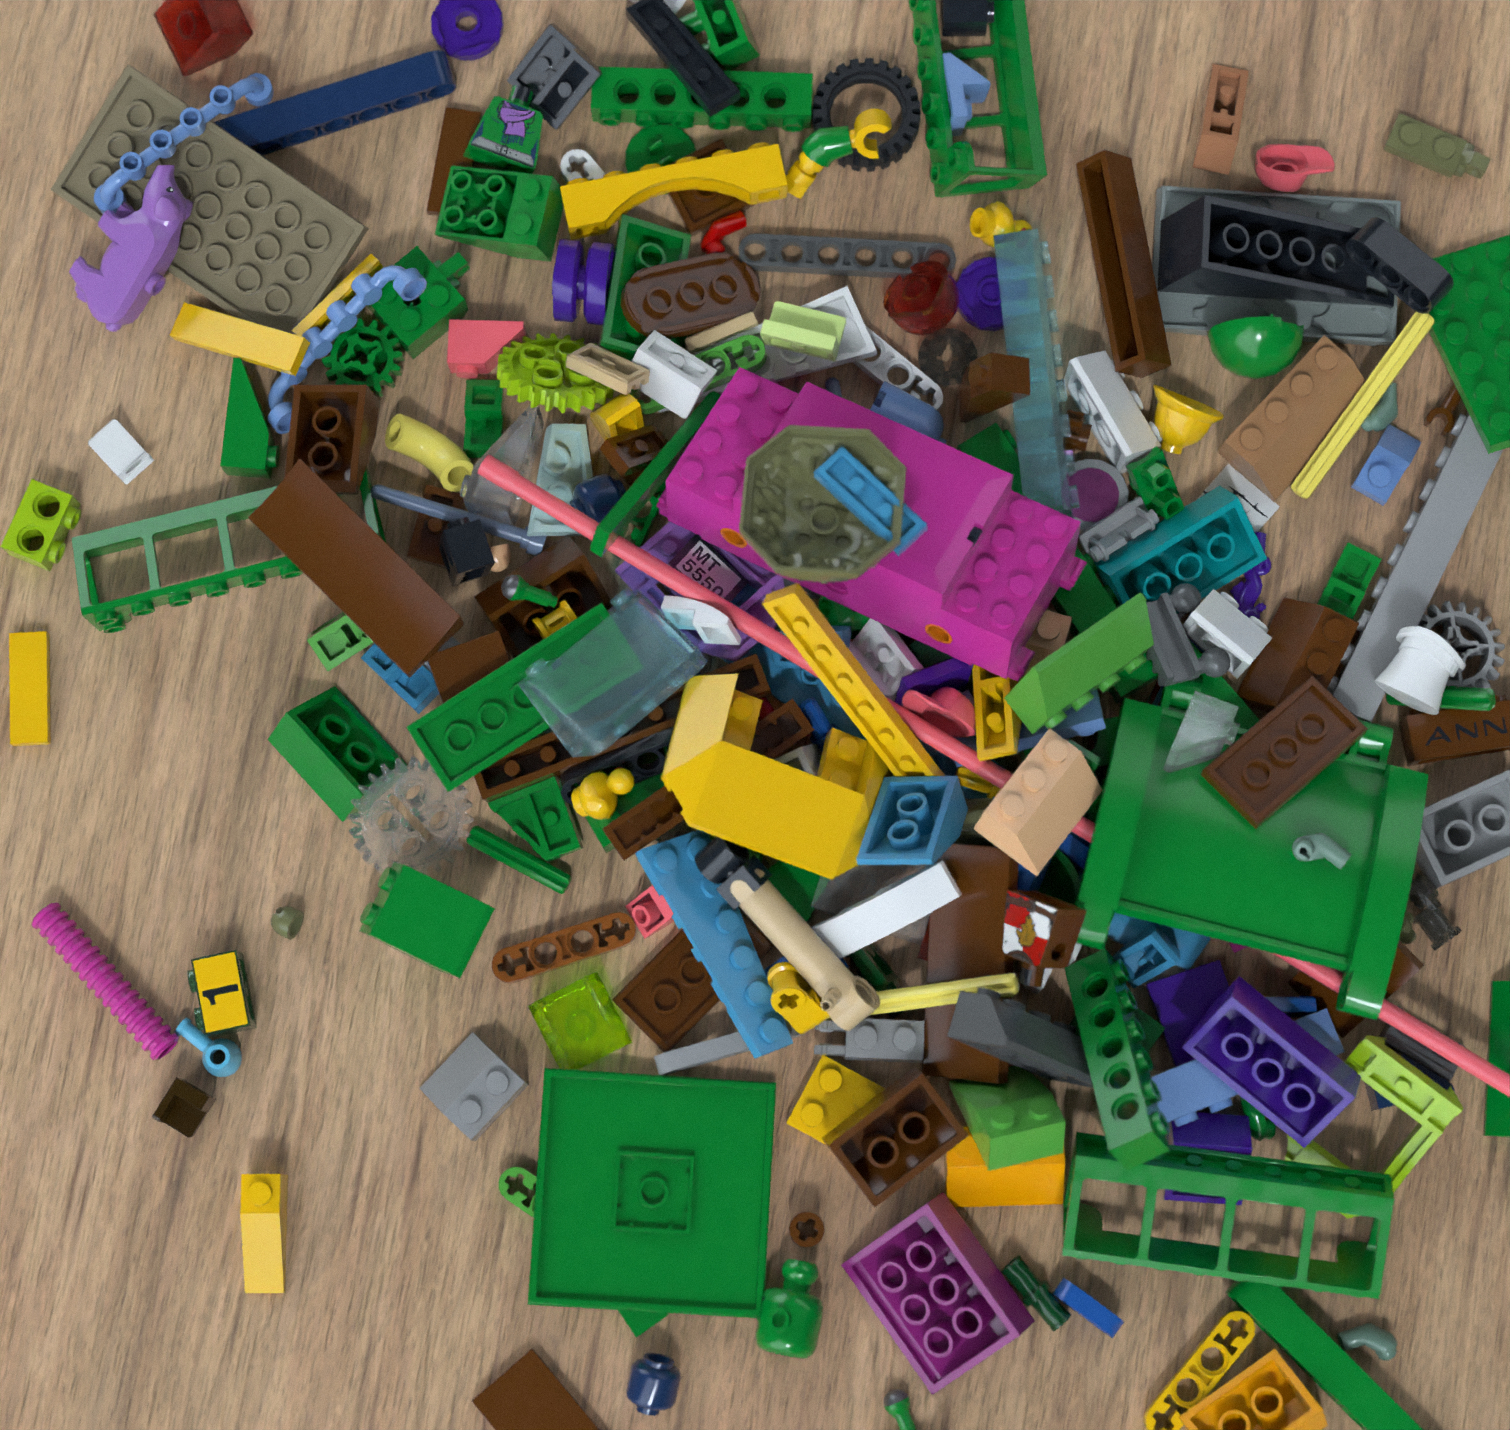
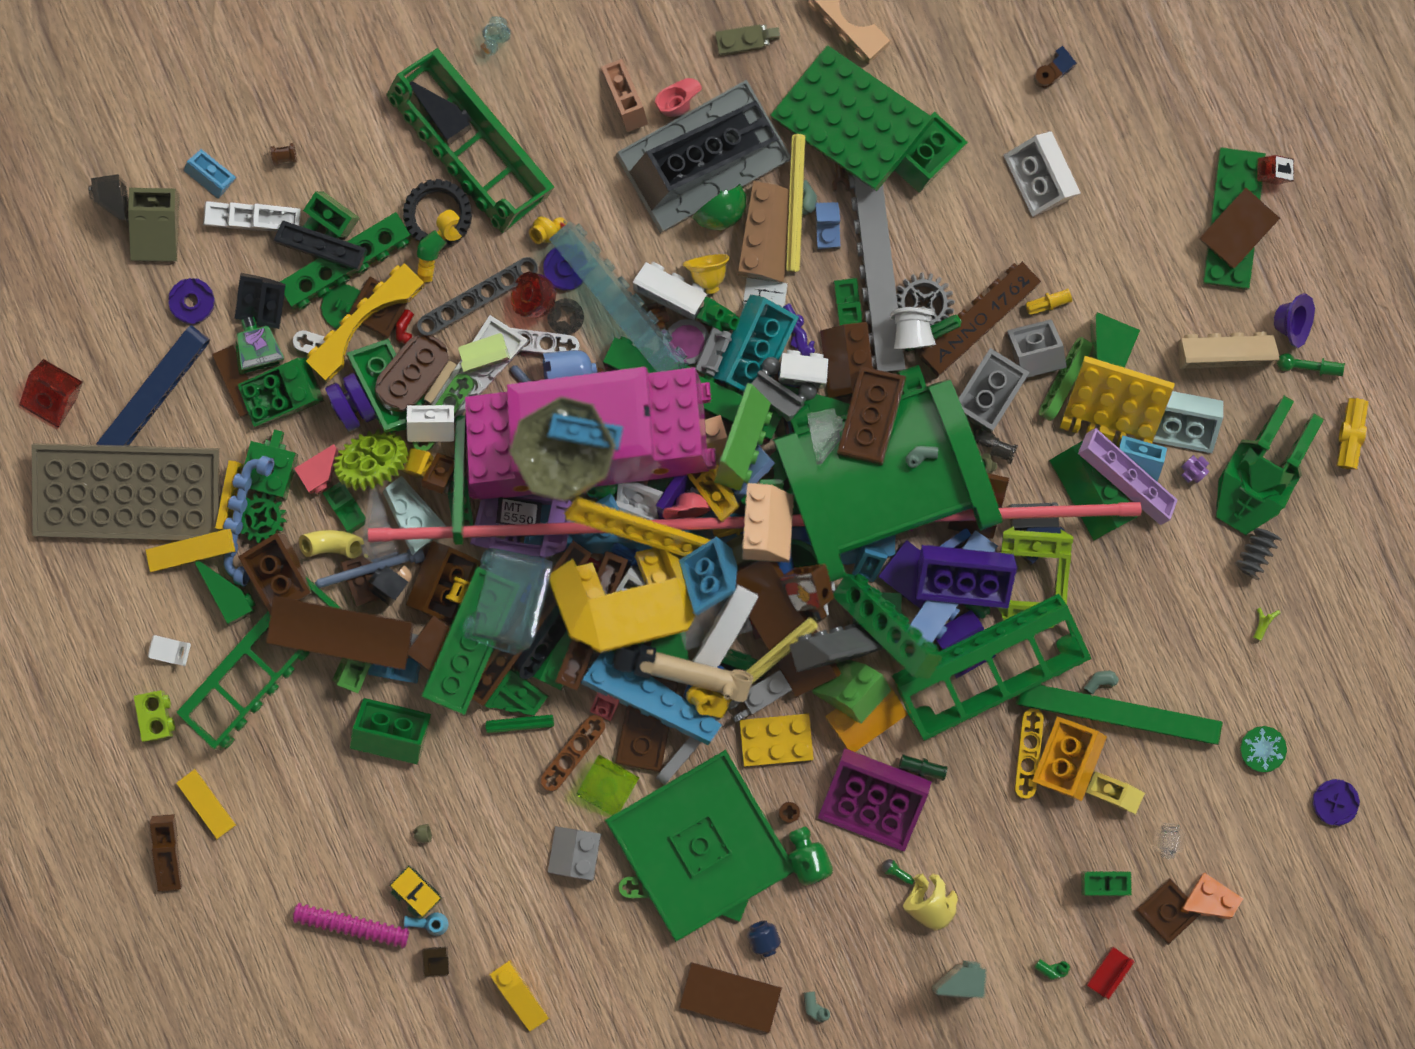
camera: 40 degrees left, 5 degrees up
medium lavender animal [69,165,193,332] -> none
medium blue bar [94,73,274,214] -> none
clear gear [348,756,474,875] -> none
green slope [359,862,495,978] -> none
green piece [501,575,558,607] -> none
tan tile [566,343,650,395] -> none
dark blue head [570,473,626,523] -> none
yellow animal [571,767,635,820] -> none
white slope [661,595,742,645] -> none
reddish brown slope [822,1067,969,1208] -> none
medium blue slope [942,53,991,136] -> none
reddish brown slope [959,352,1031,423] -> none
blue beam [1052,1277,1124,1338] -> none
reddish brown brick [1076,150,1172,378] -> none
black beam [1346,217,1454,314] -> none

